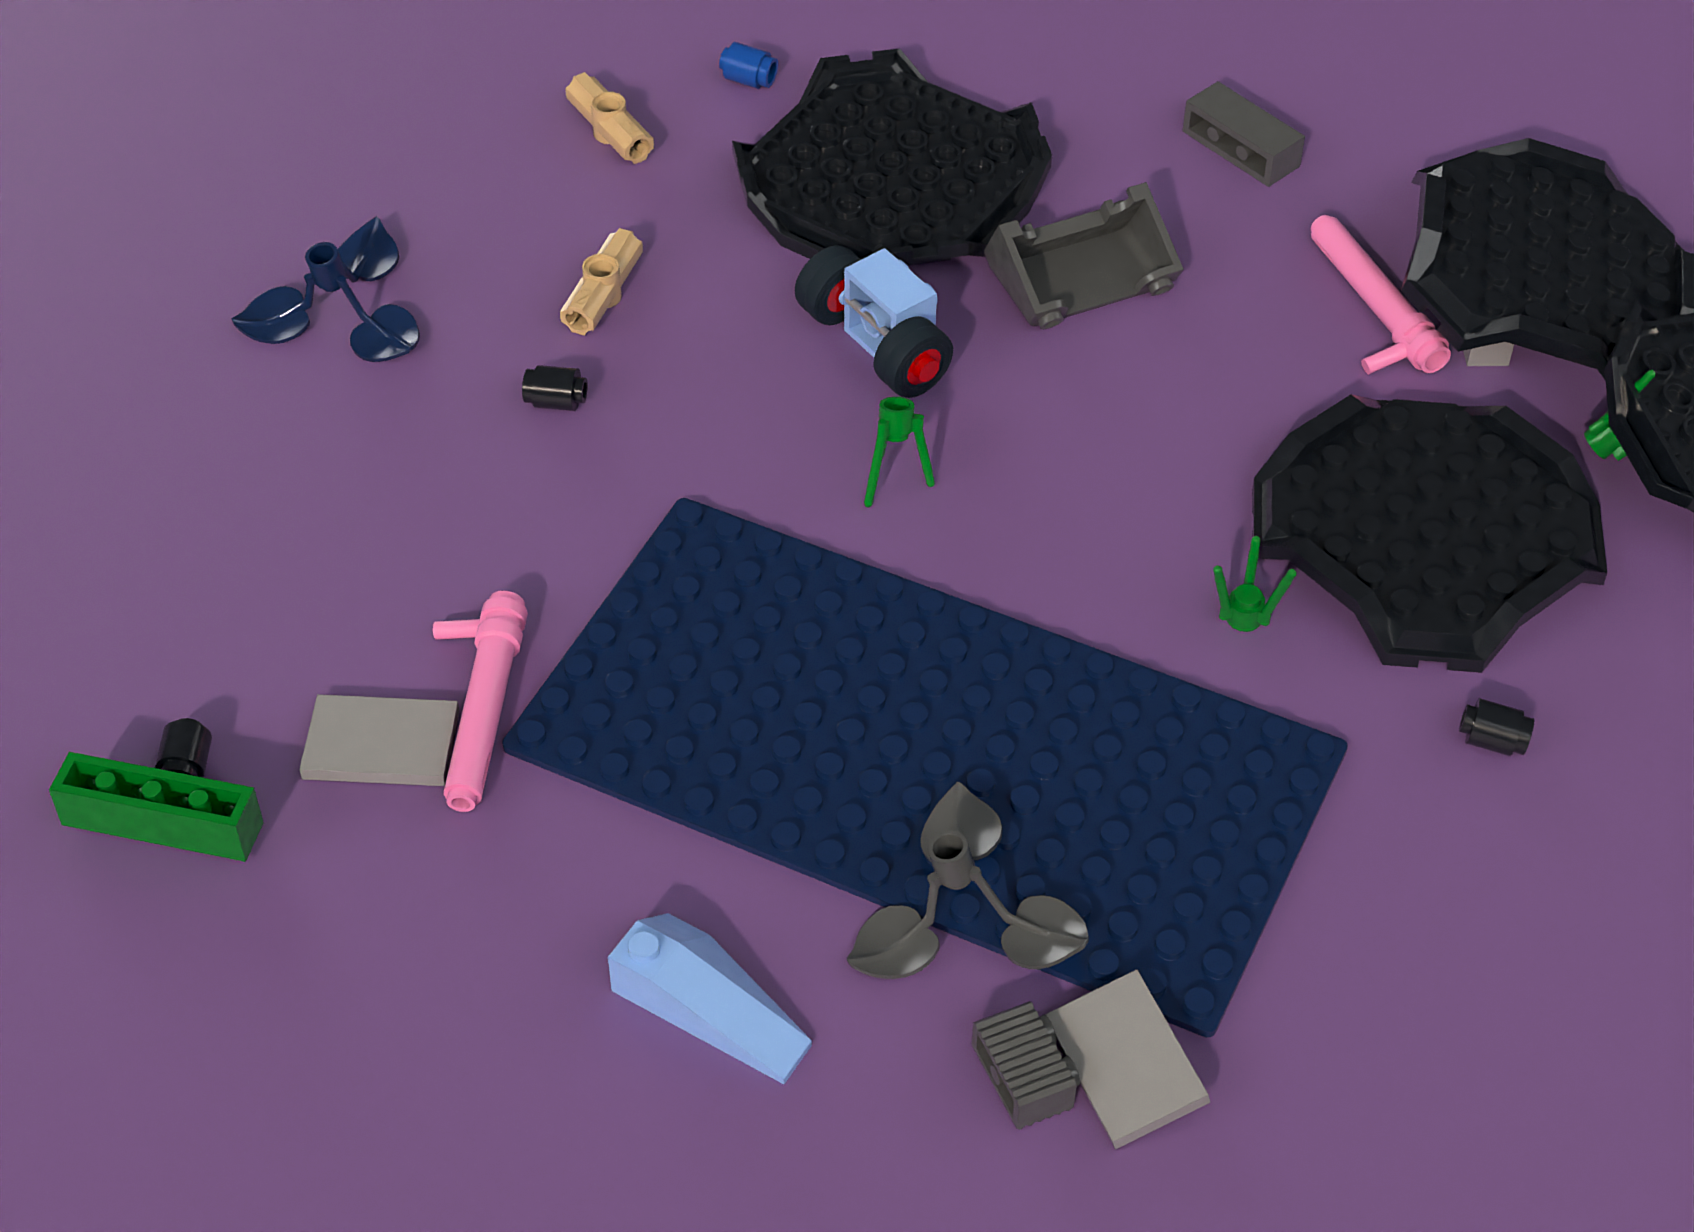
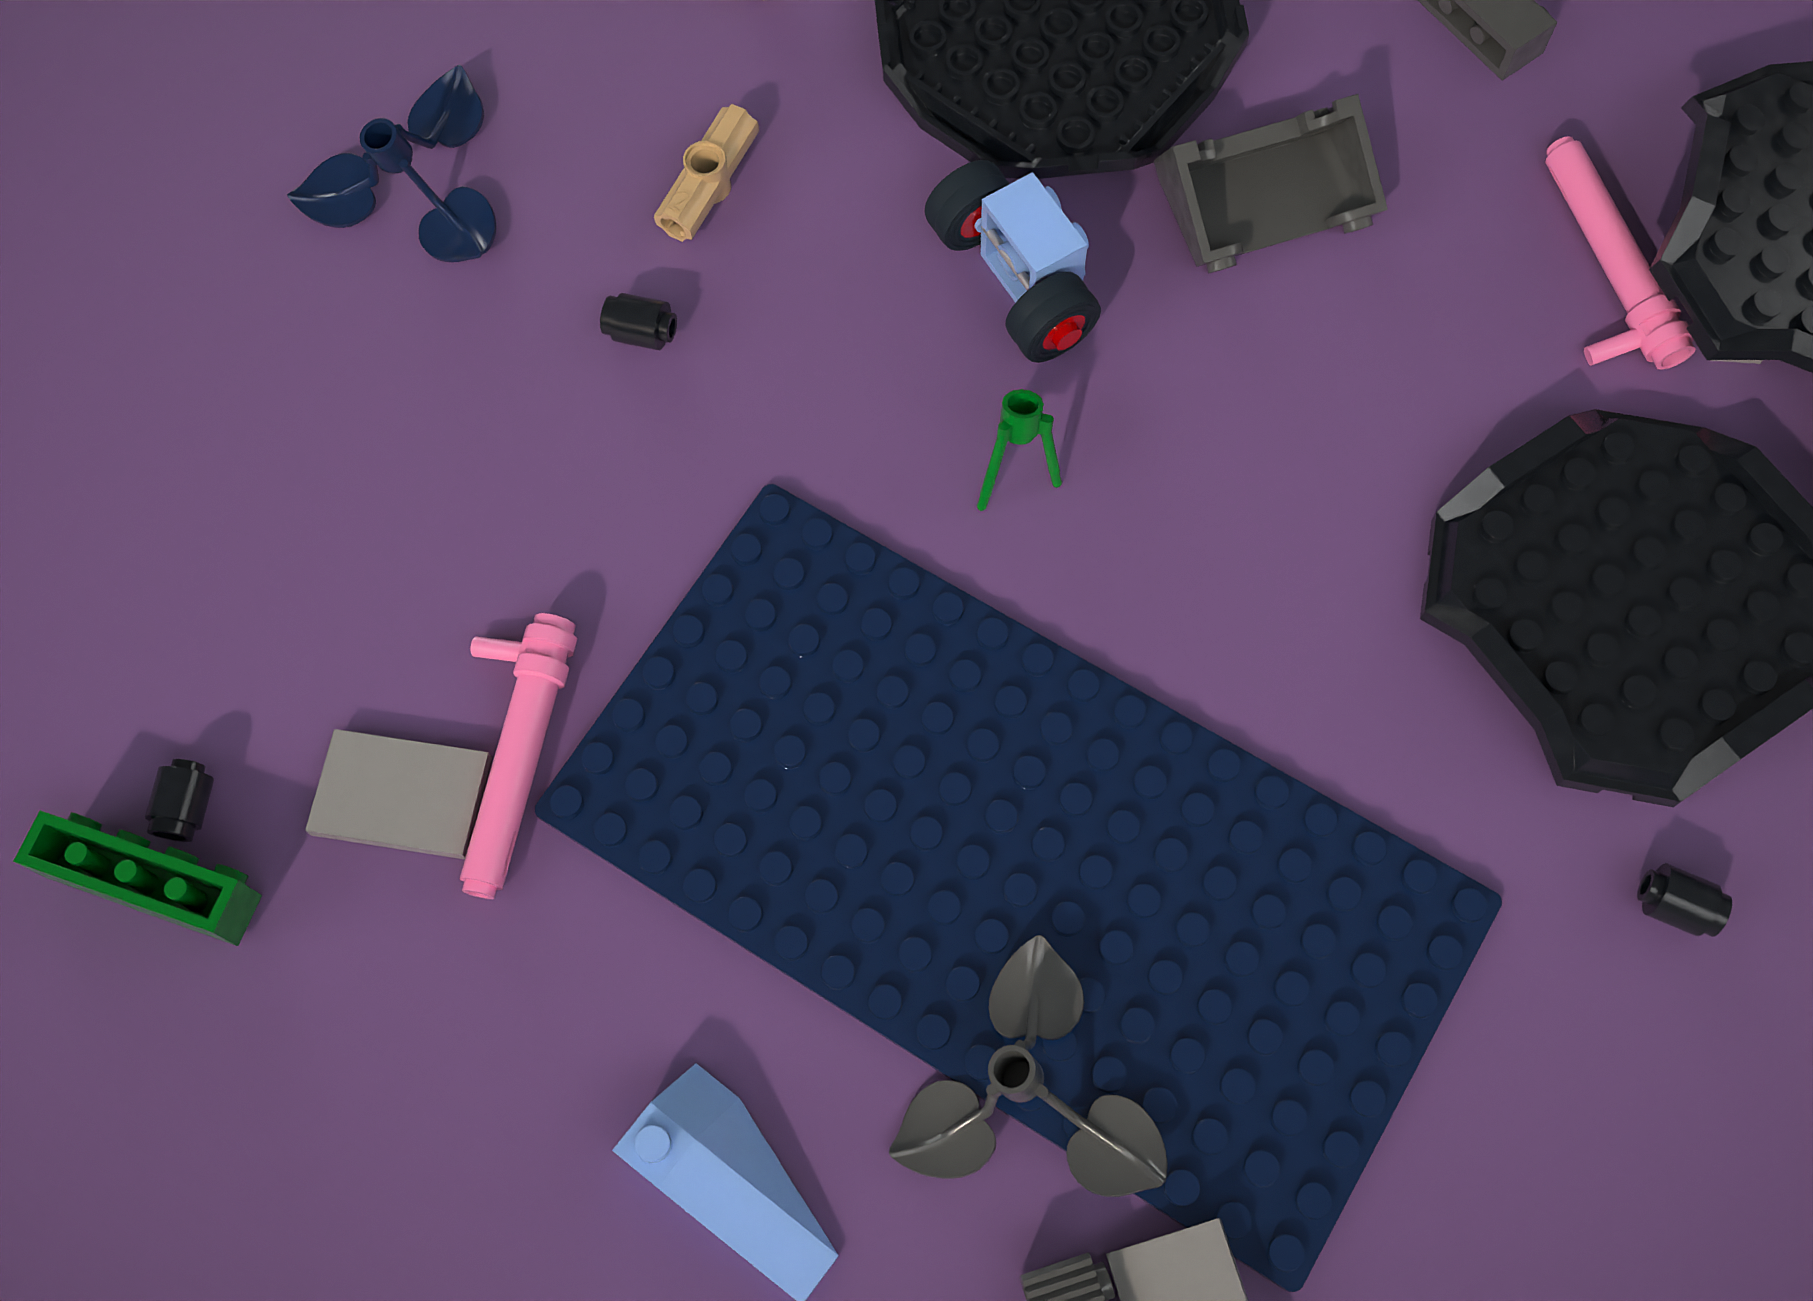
camera: 10 degrees right, 20 degrees up
green plant [1213,536,1297,632] -> none

